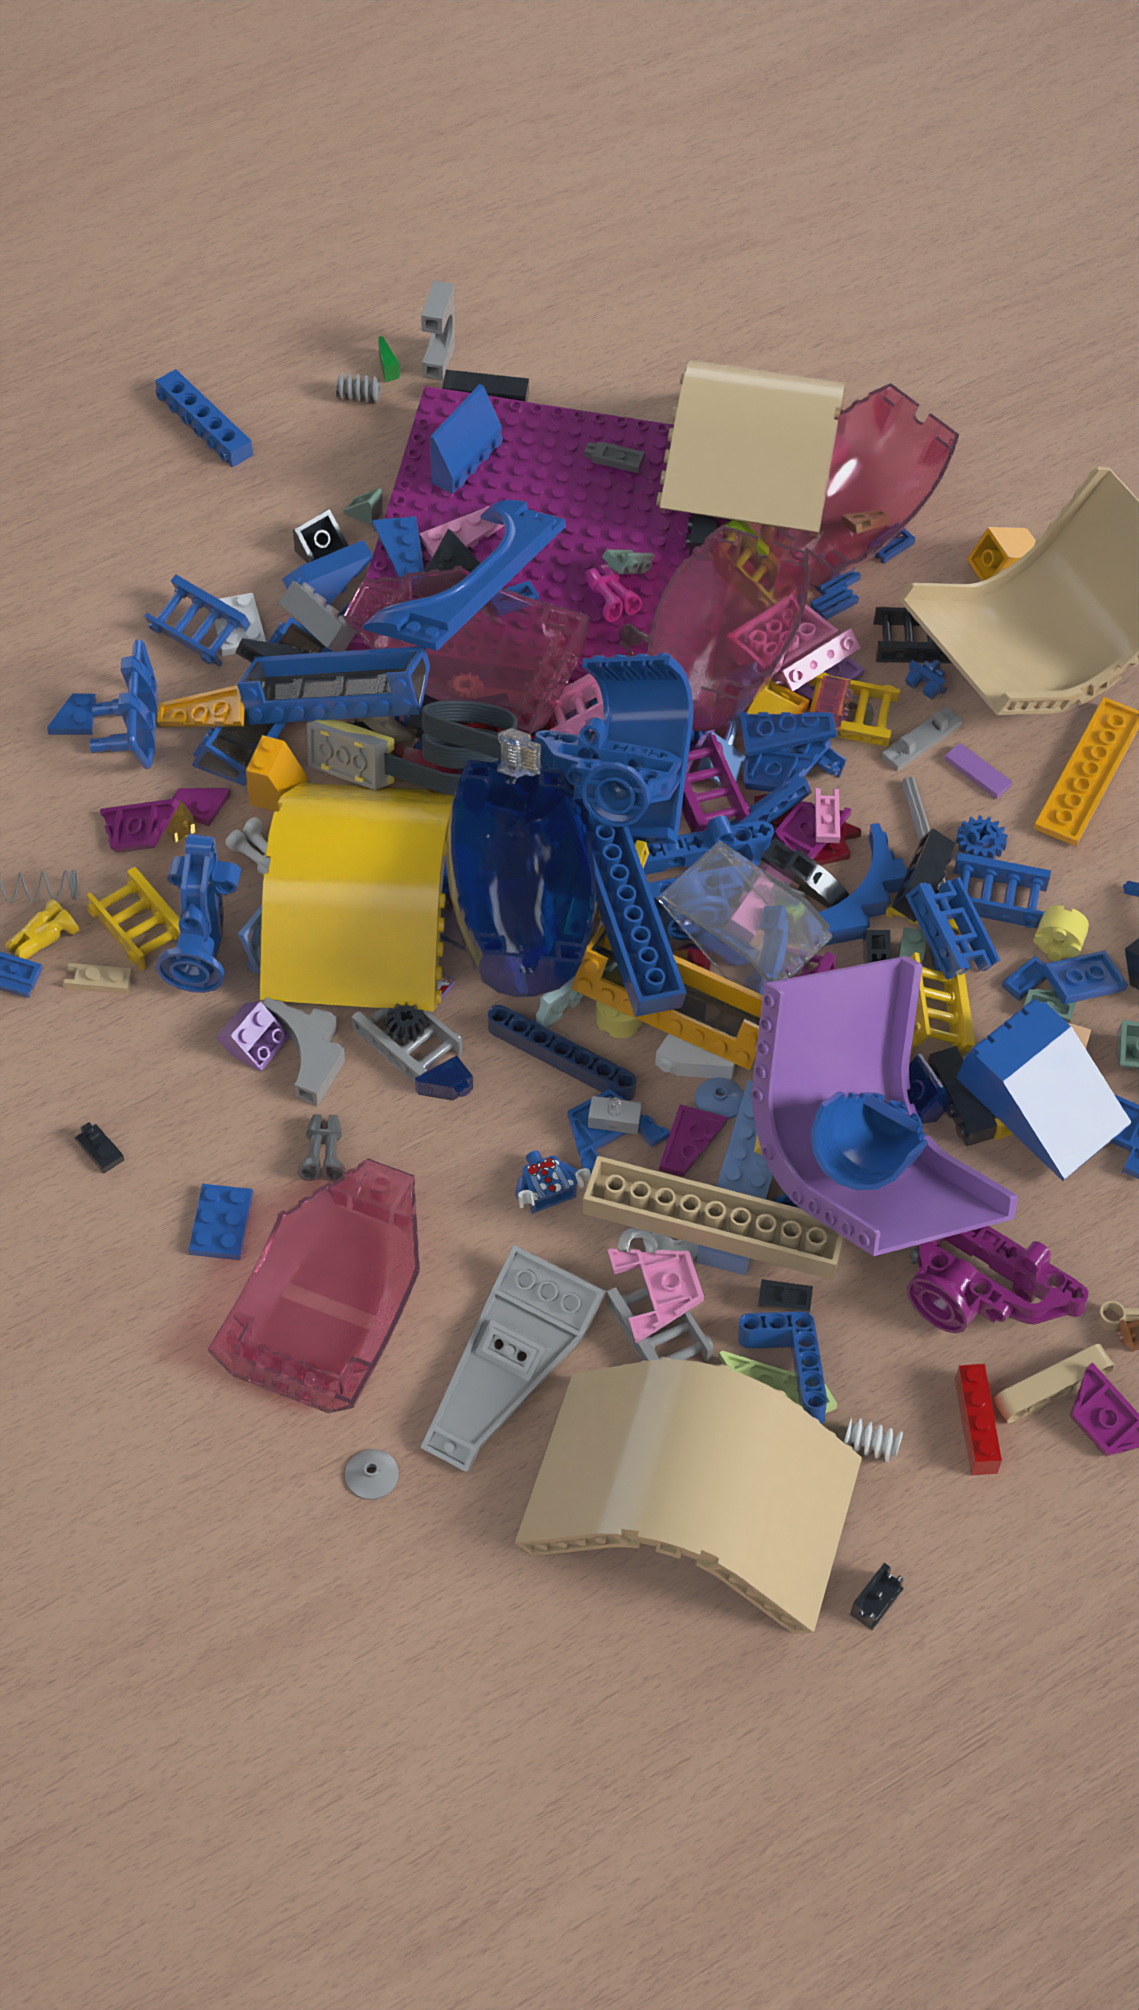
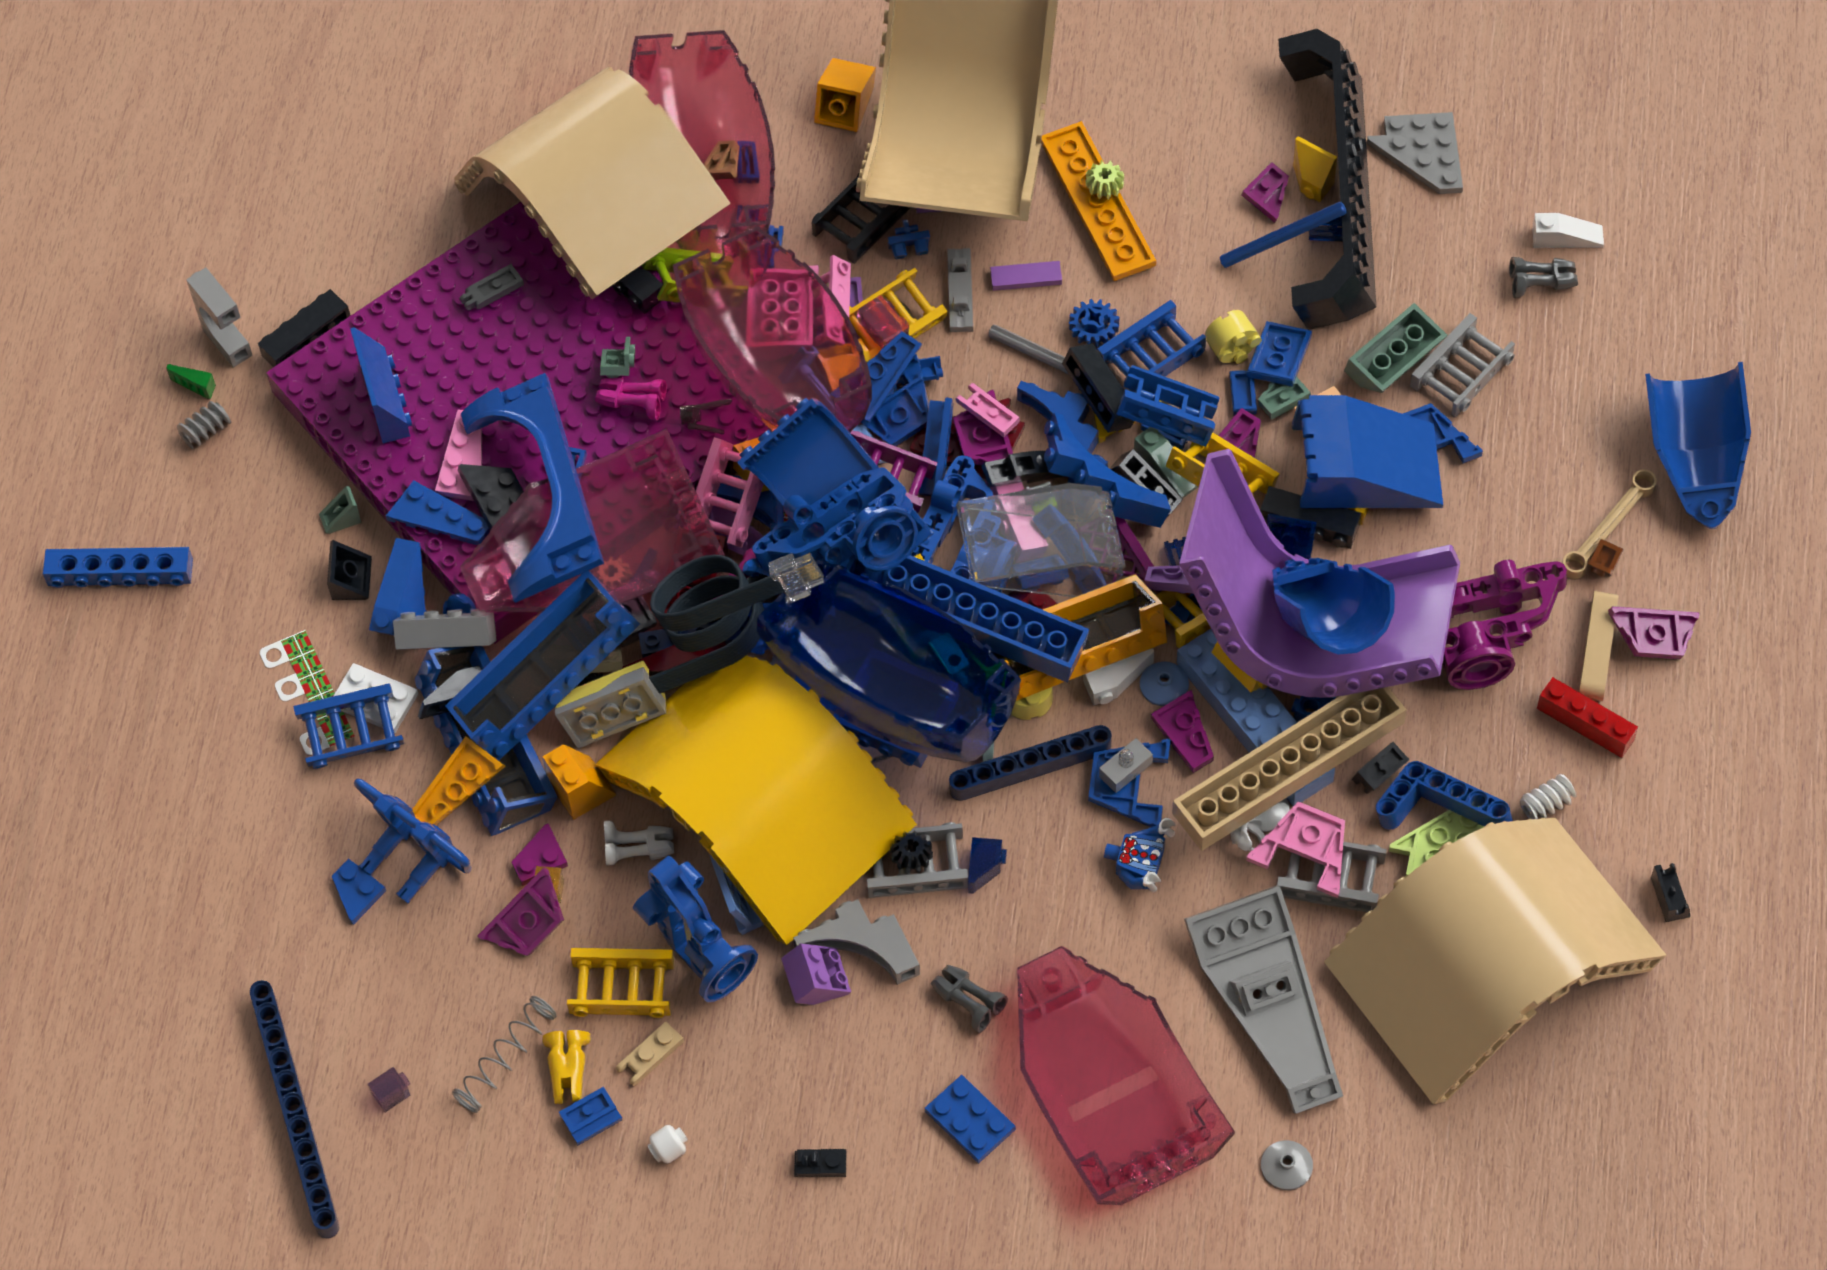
camera: 45 degrees left, 5 degrees up
none -> piece [260,630,355,755]
none -> white head [648,1125,688,1164]
none -> blue arch [1044,412,1171,528]
none -> yellowish green gear [1086,160,1124,200]
none -> magenta wing [1218,408,1261,458]

